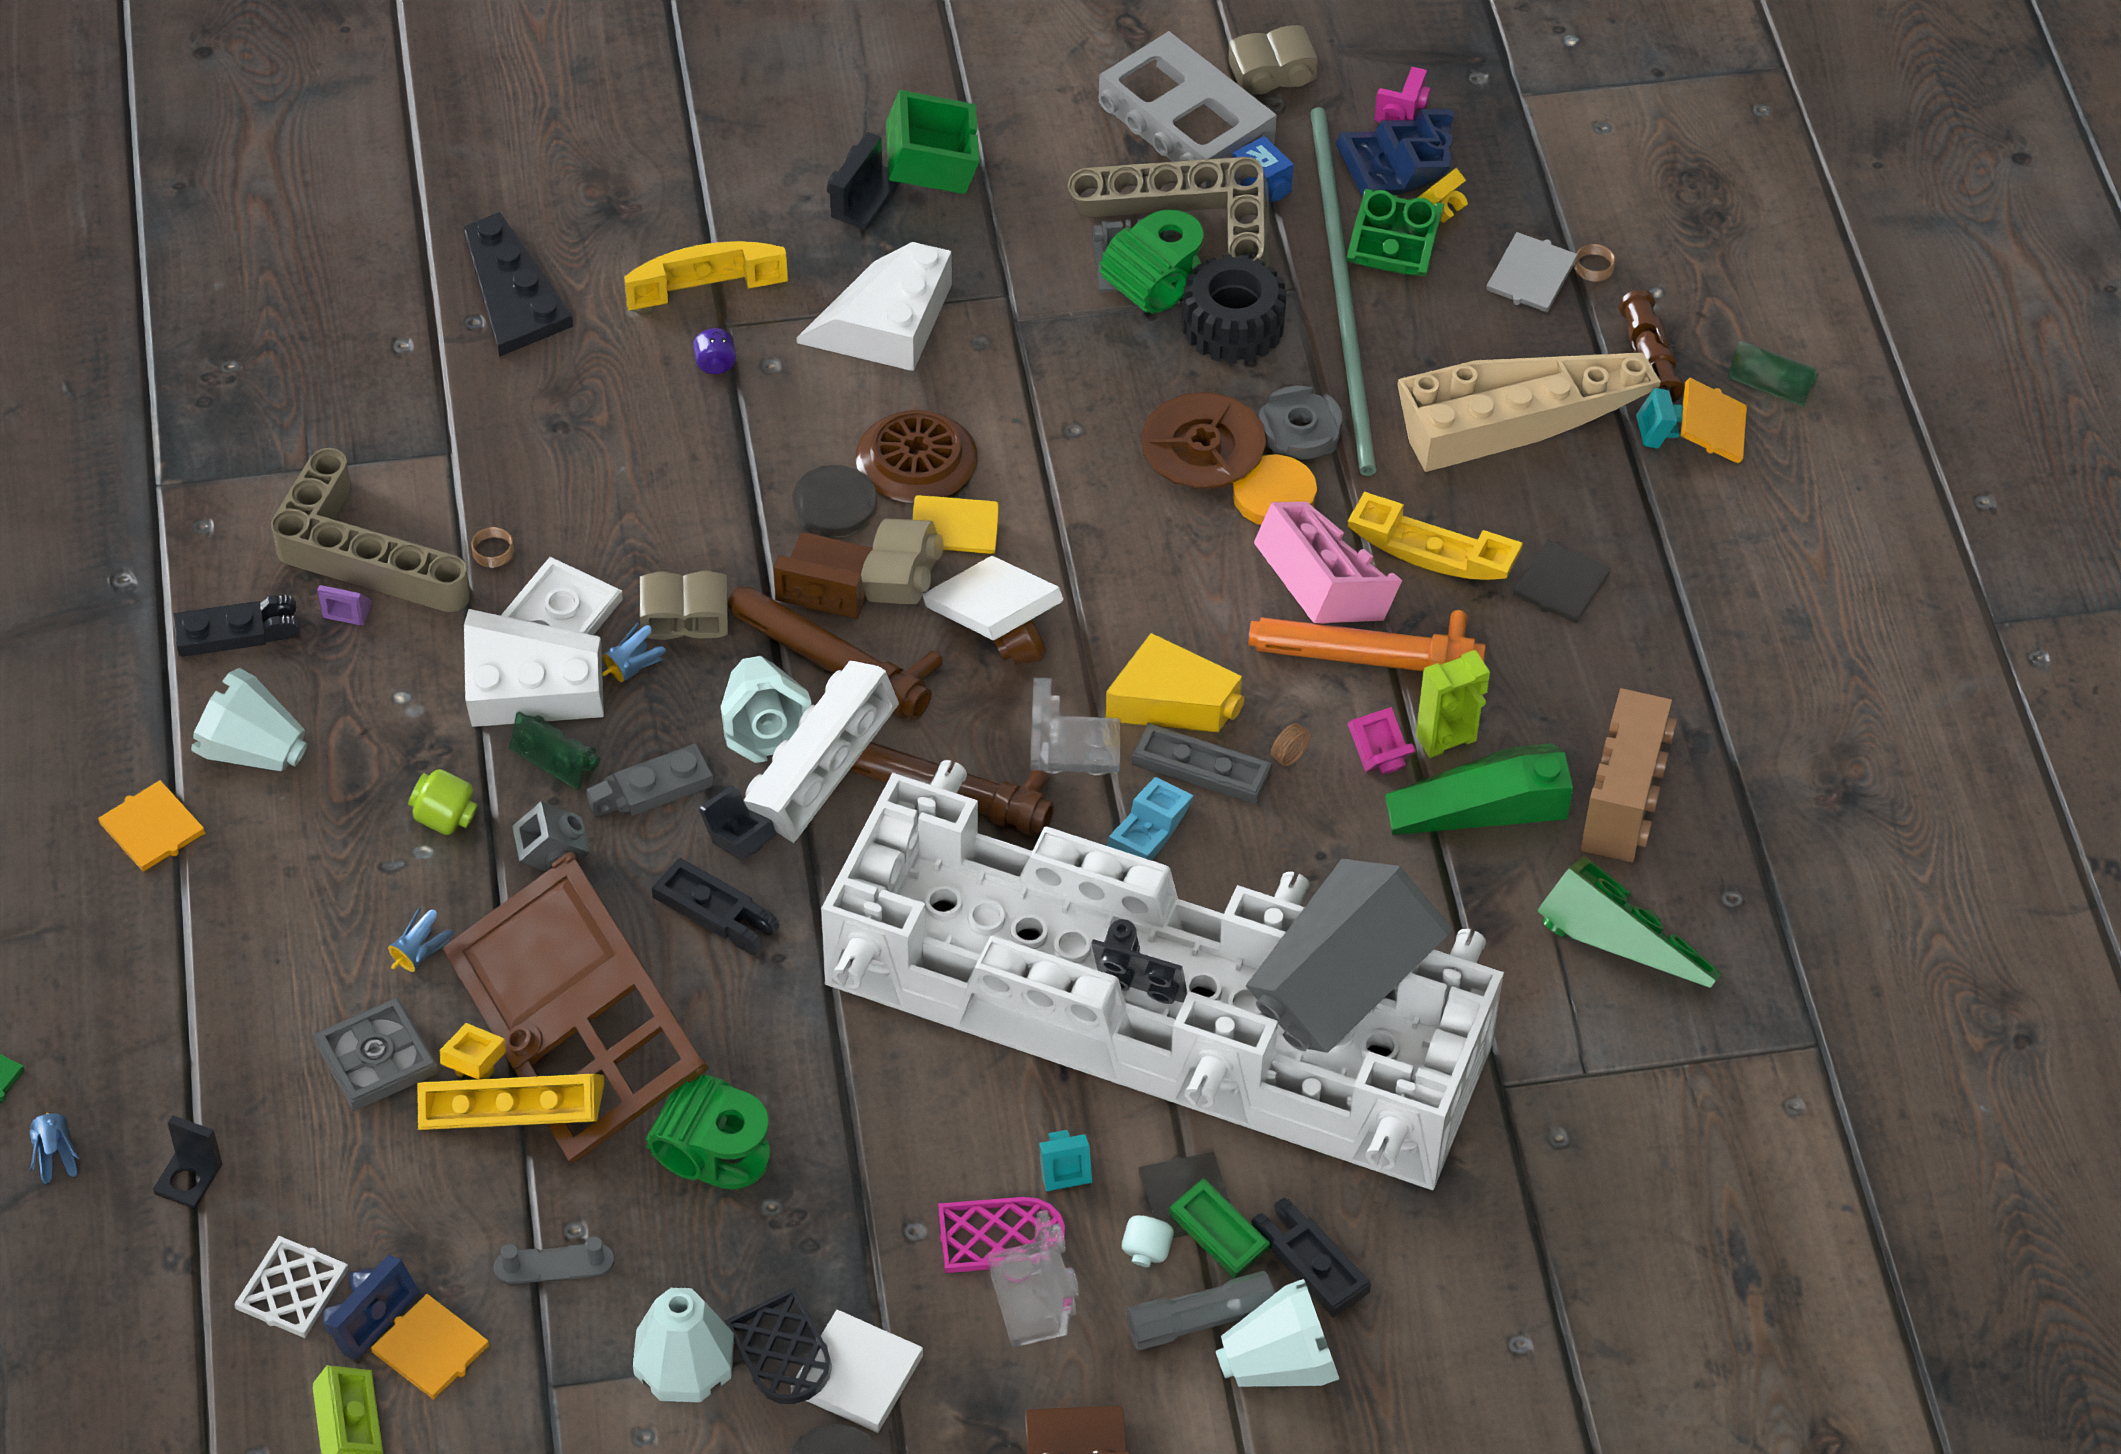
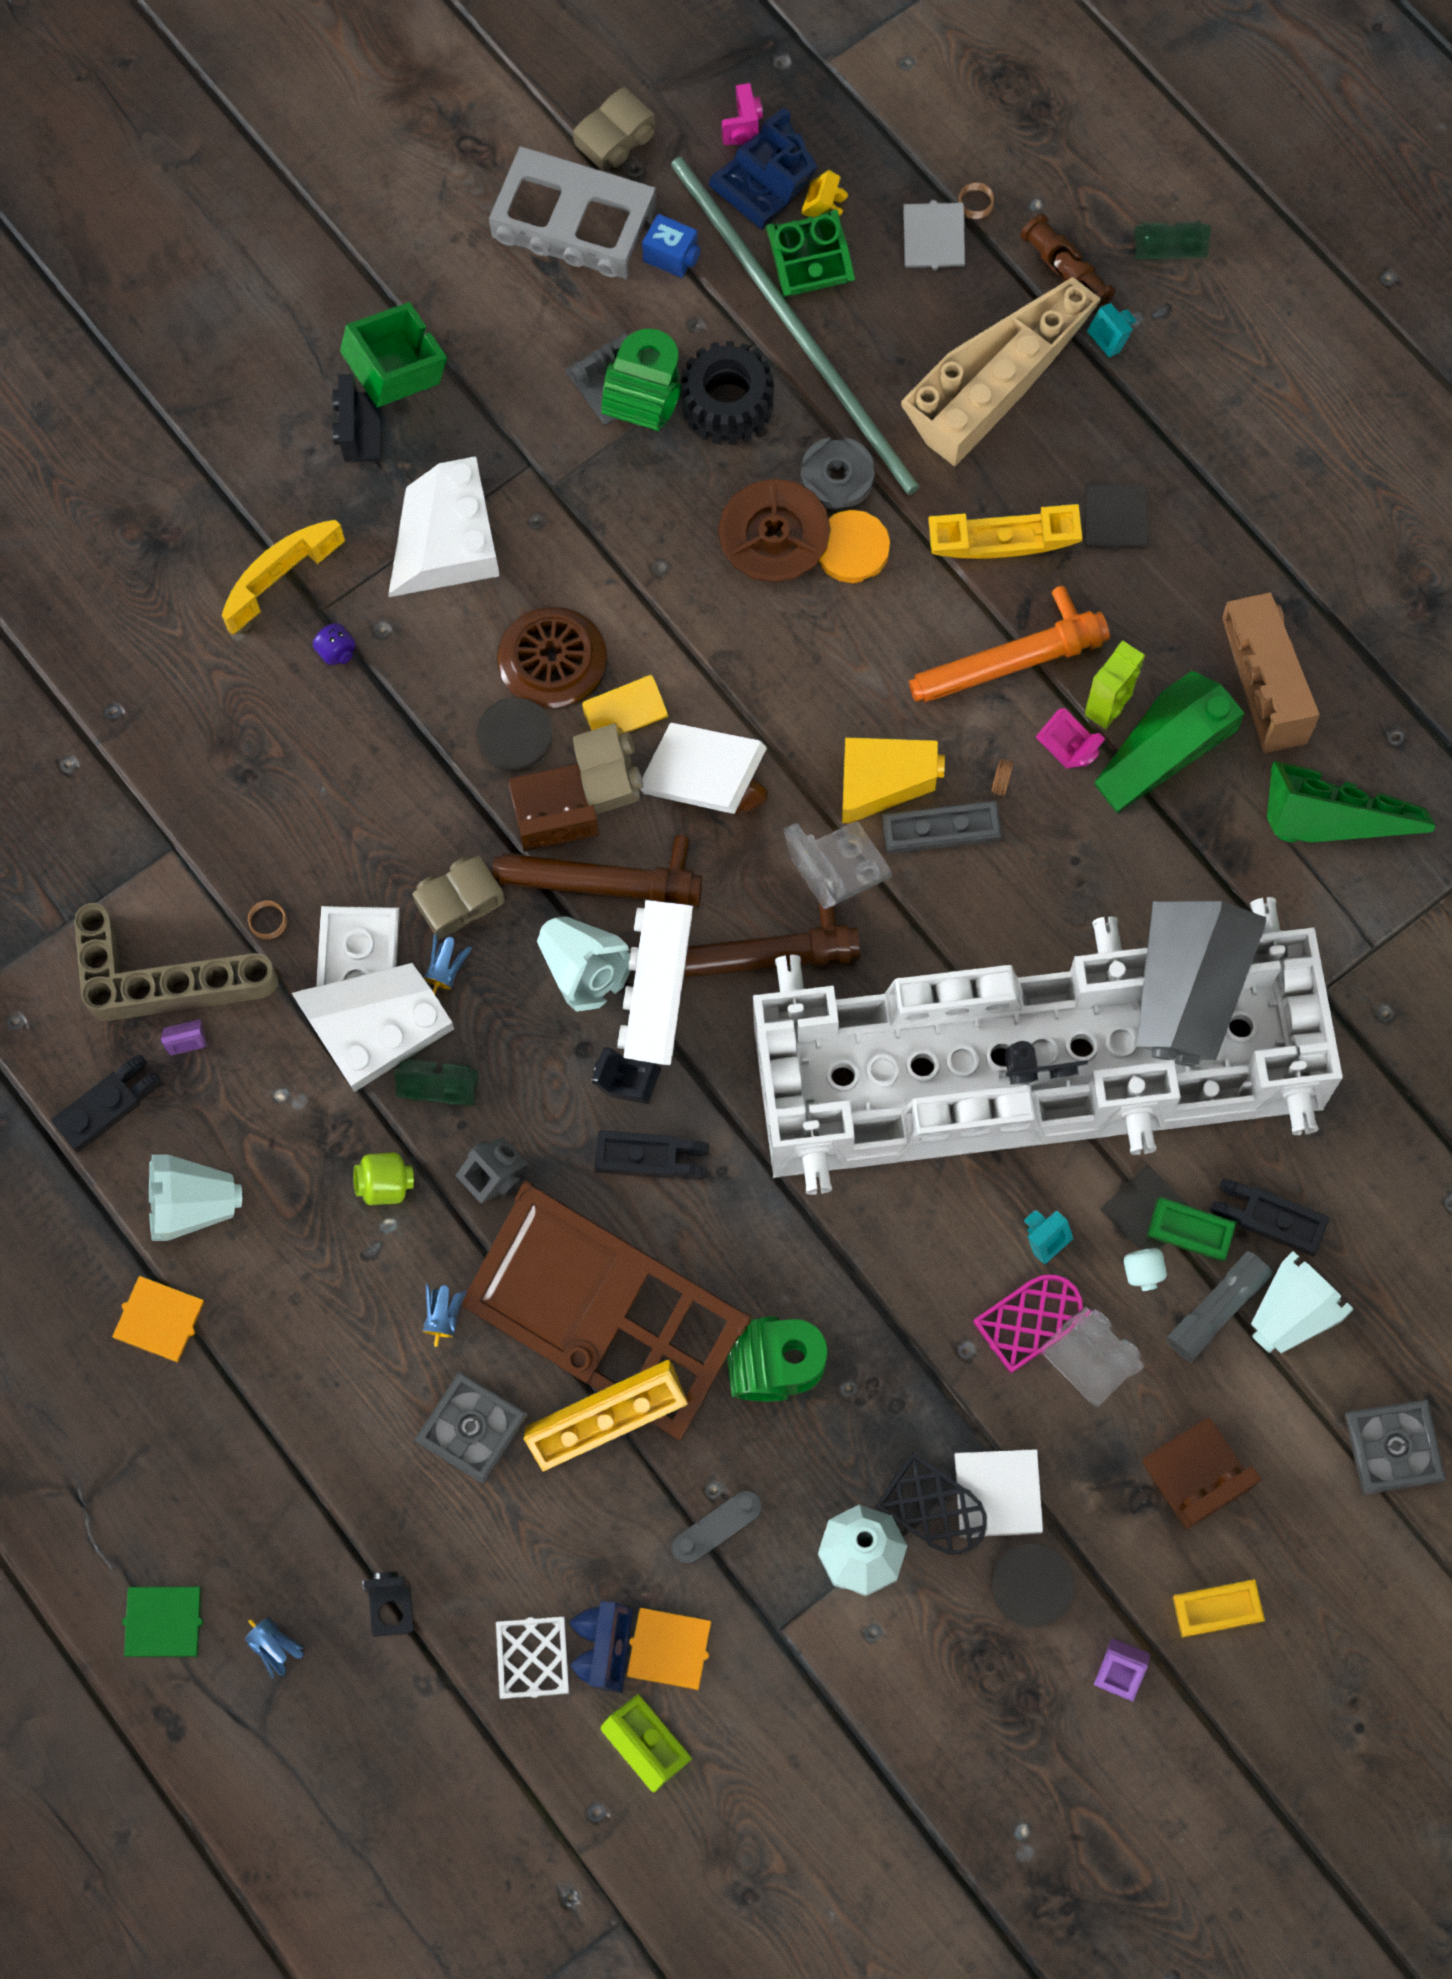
camera: 25 degrees left, 20 degrees up
yellow tile [439,1023,506,1080] -> none
black wing [464,212,573,357] -> none
dark grey hinge [587,743,714,818] -> none
dark tan beam [1068,157,1270,268] -> none
medium azure slope [1107,777,1194,861] -> none
bright pink wedge [1254,502,1402,624] -> none
light orange piece [1681,378,1747,464] -> none

